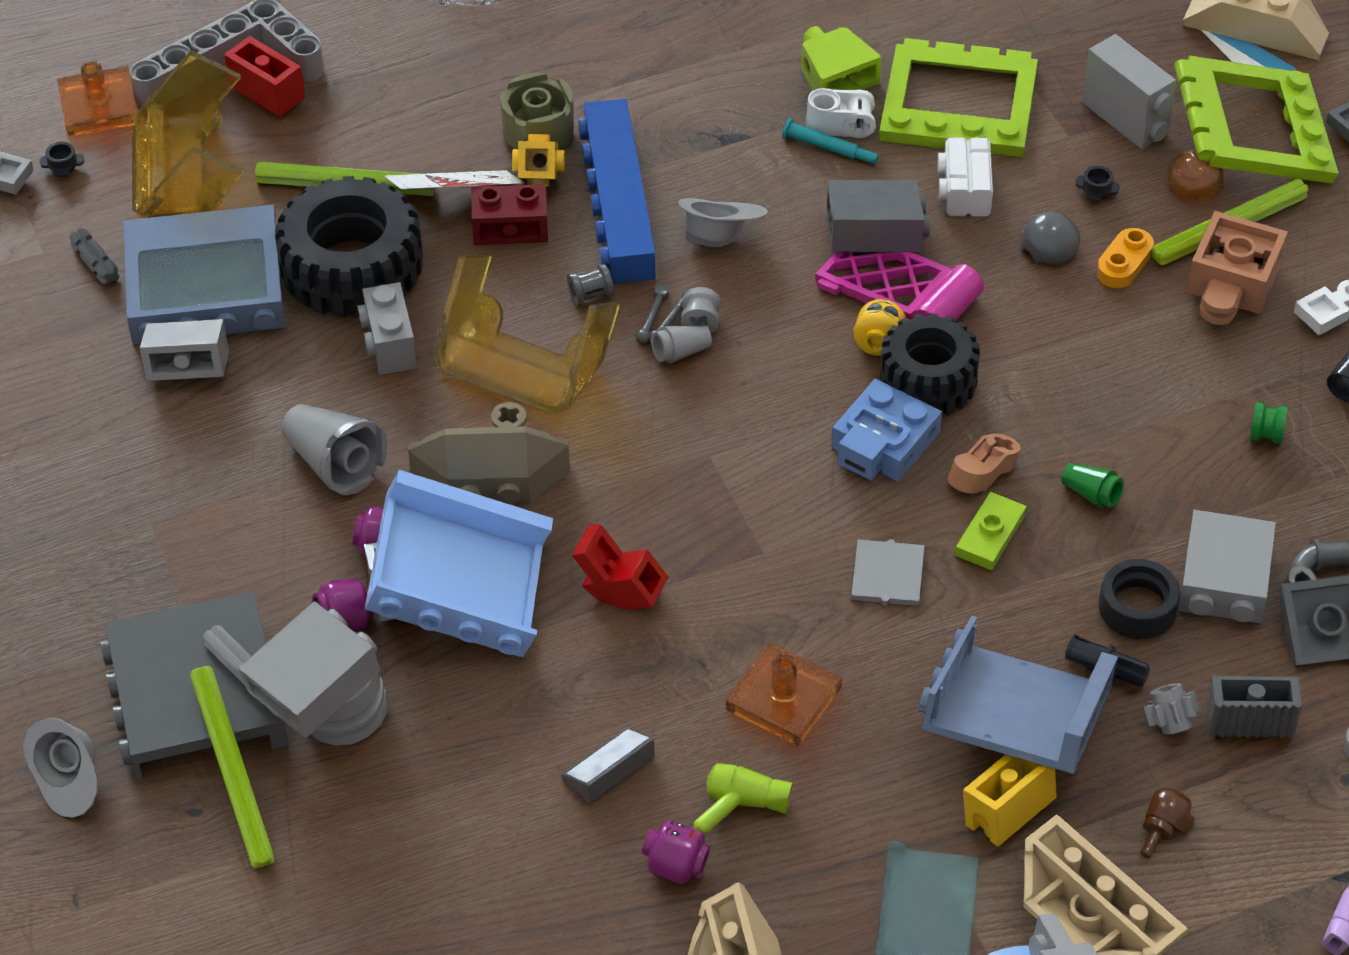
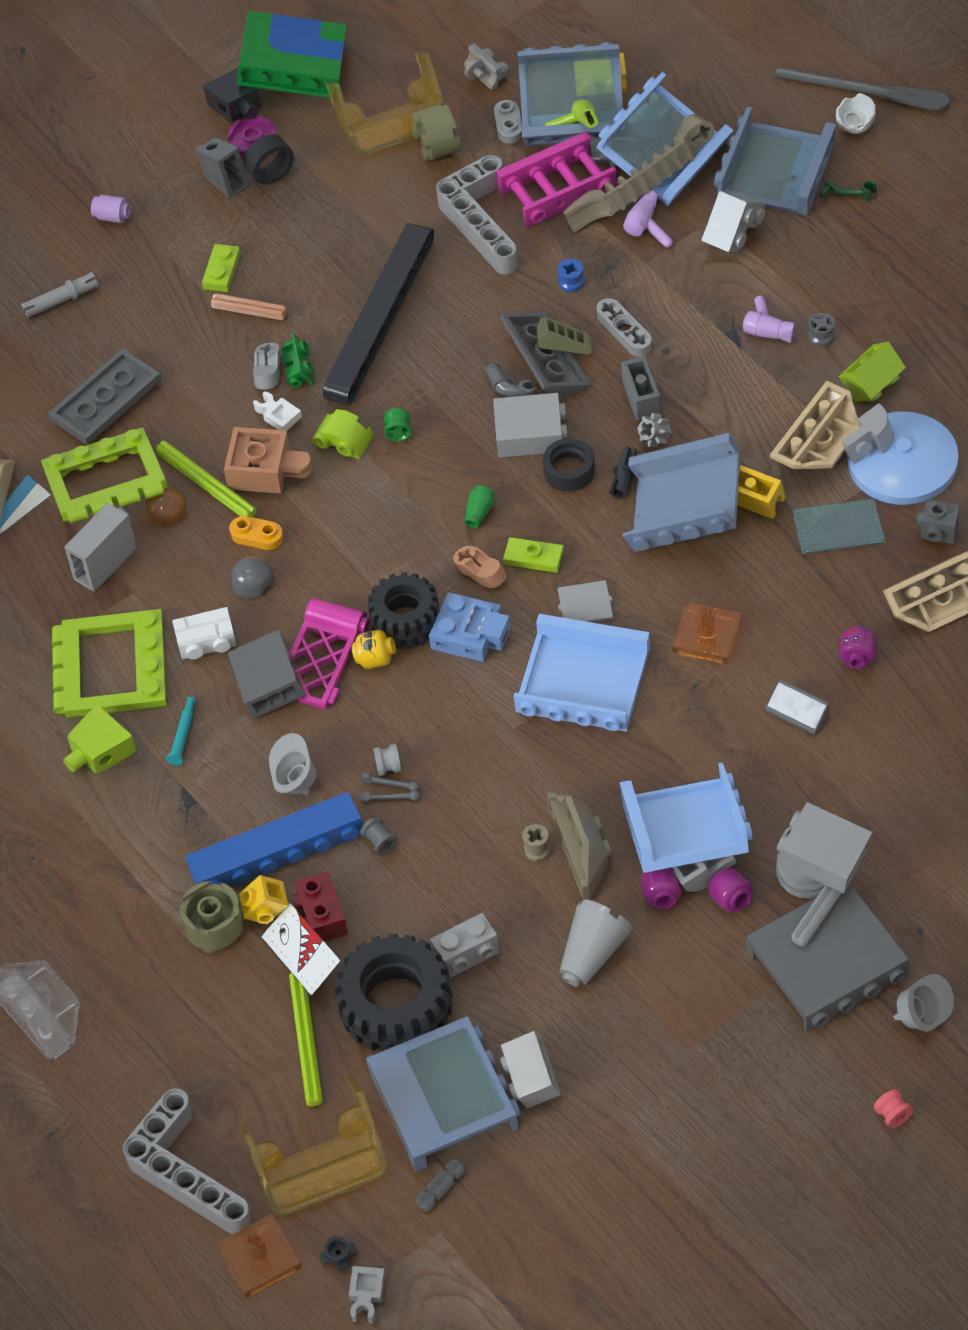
camera: 100 degrees left, 5 degrees up
lime axle [190,666,275,868] -> none
red brick [224,36,305,117] -> none
clear yellow windscreen [432,254,620,414] -> none
red brick [572,524,669,610] -> none
light grey cone [651,325,712,364] -> none
lime piece [693,763,793,835] -> none
white piece [805,88,876,138] -> none
black plate [1076,166,1120,202] -> none
reddish brown piece [1140,787,1195,858] -> none
none -> lime cylinder [312,409,374,459]
none -> light blue panel [514,614,650,732]

